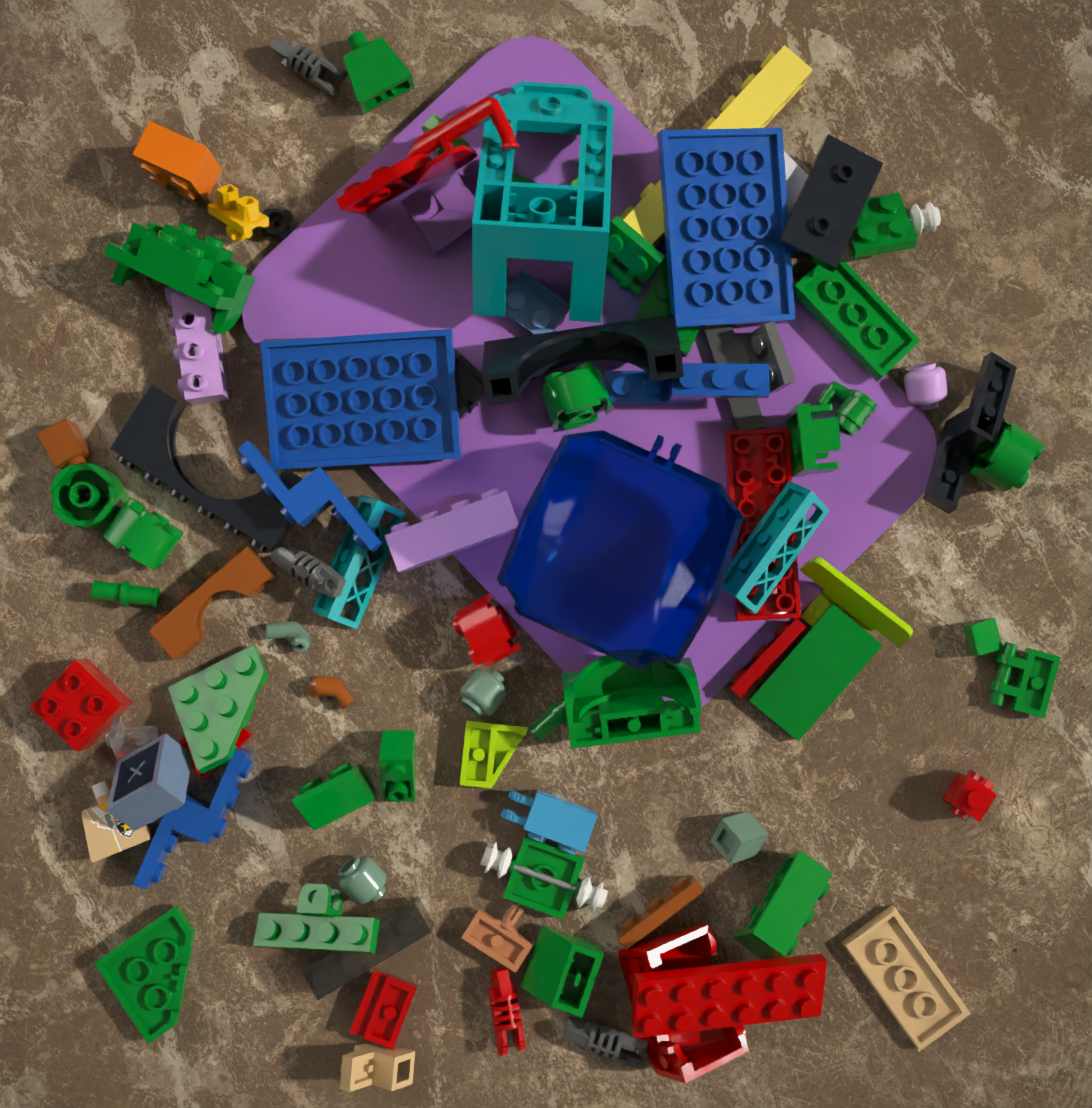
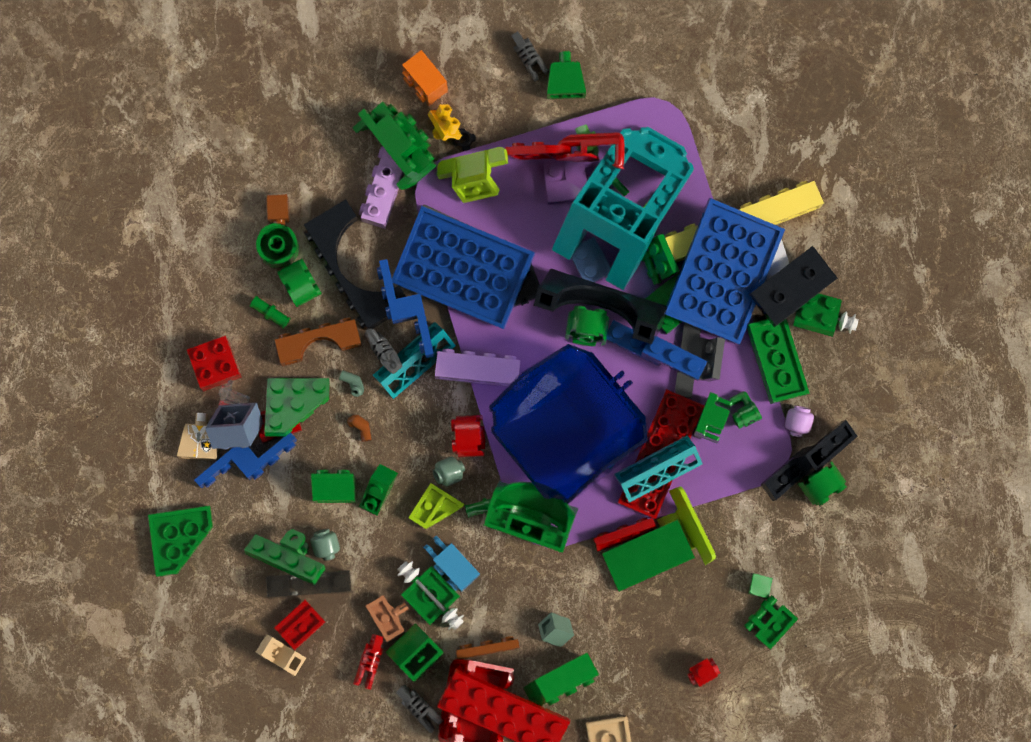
camera: 30 degrees right, 5 degrees down
none -> lime plate [437,147,508,203]

